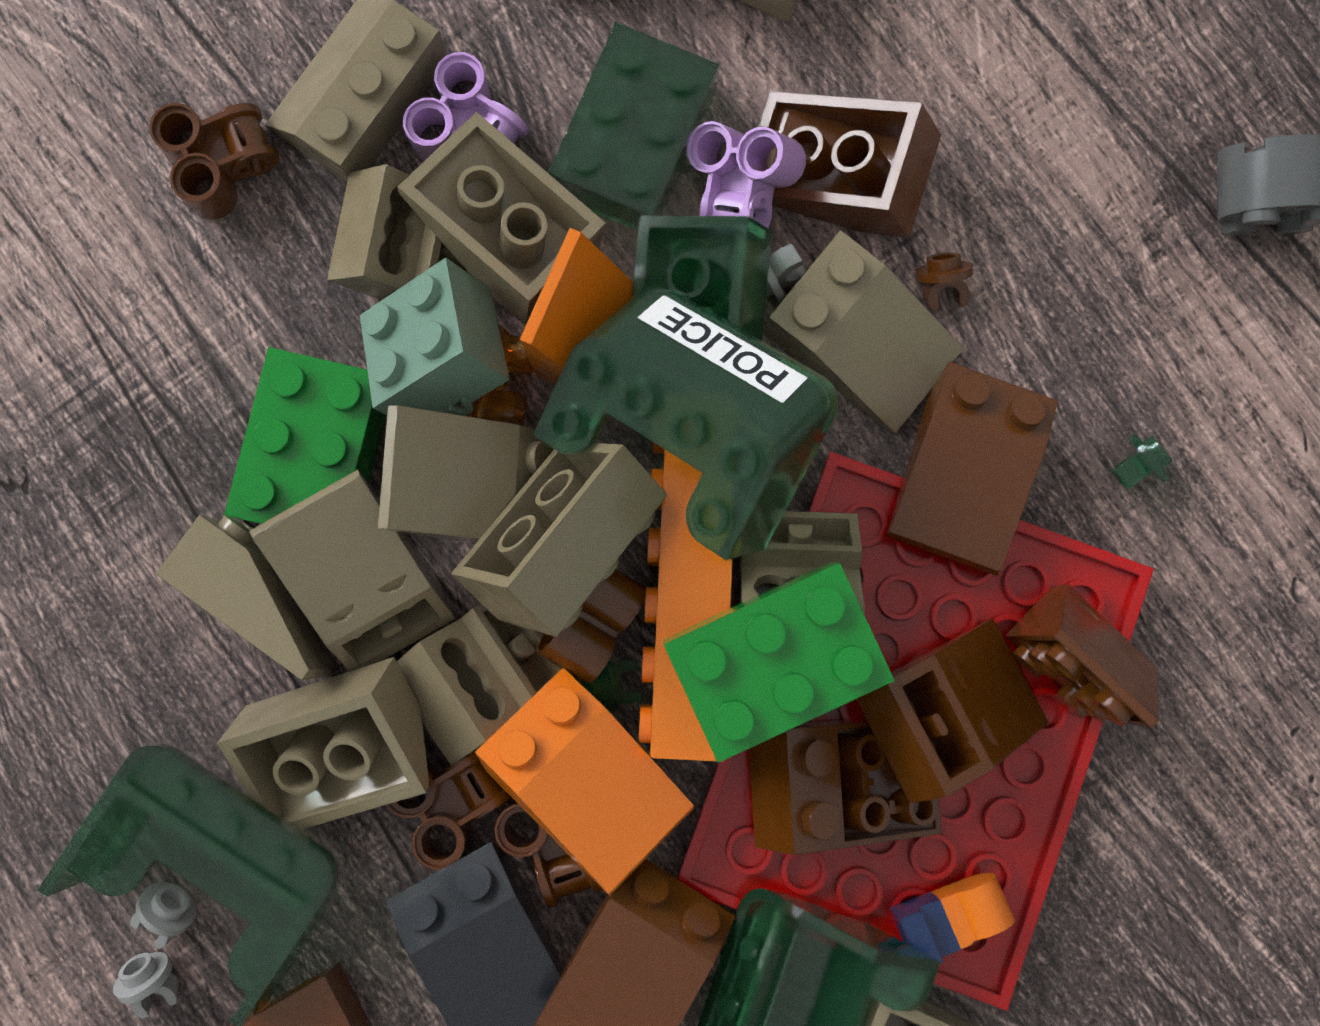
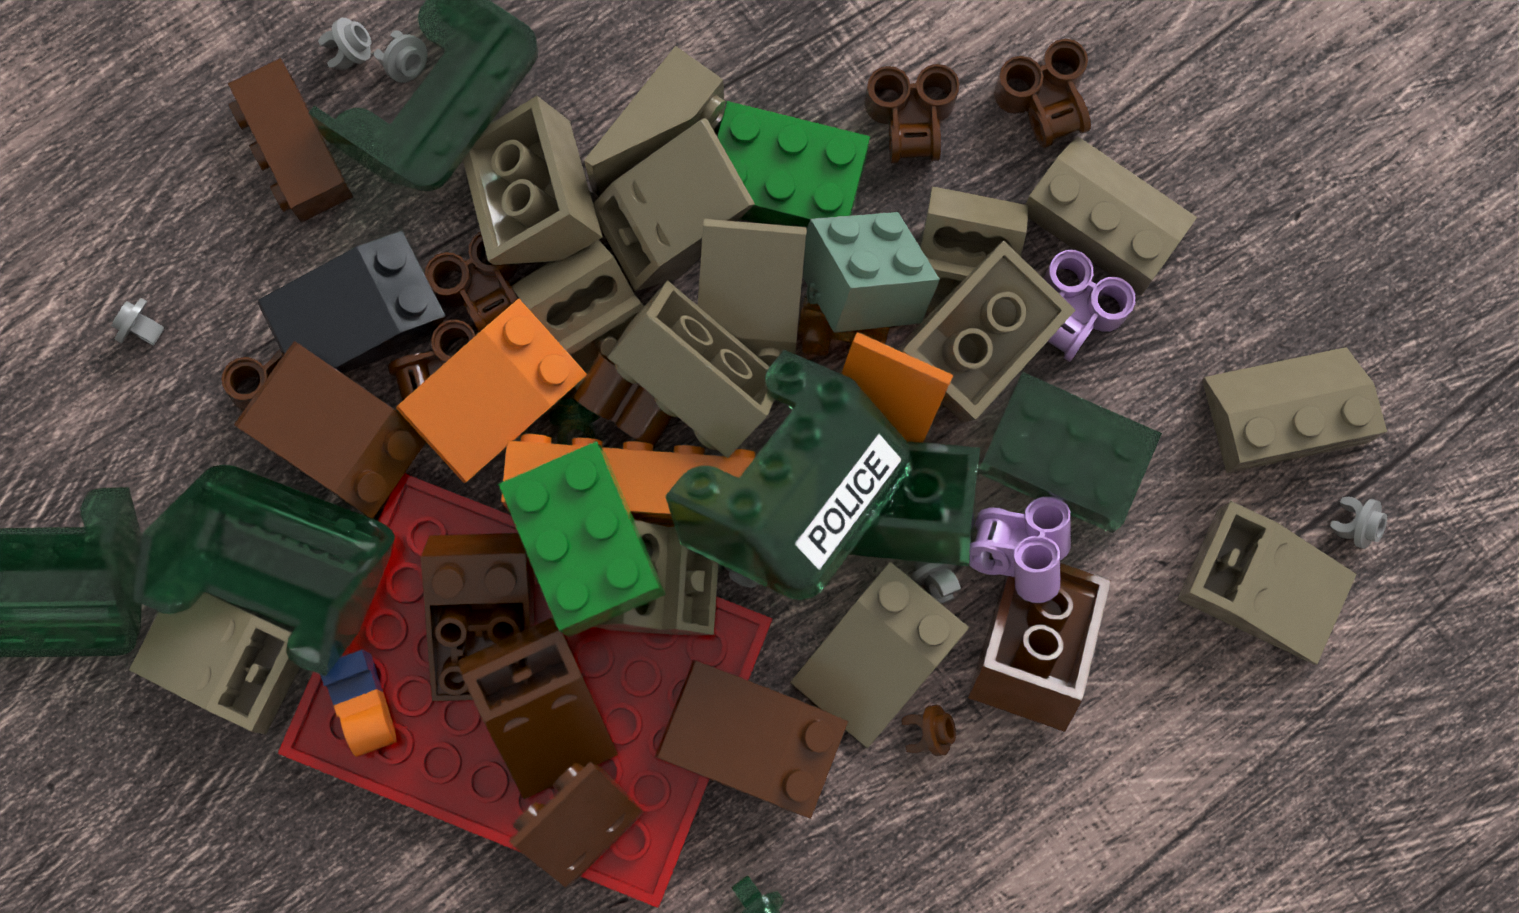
camera: 90 degrees right, 5 degrees down
none -> reddish brown piece [865,64,960,163]

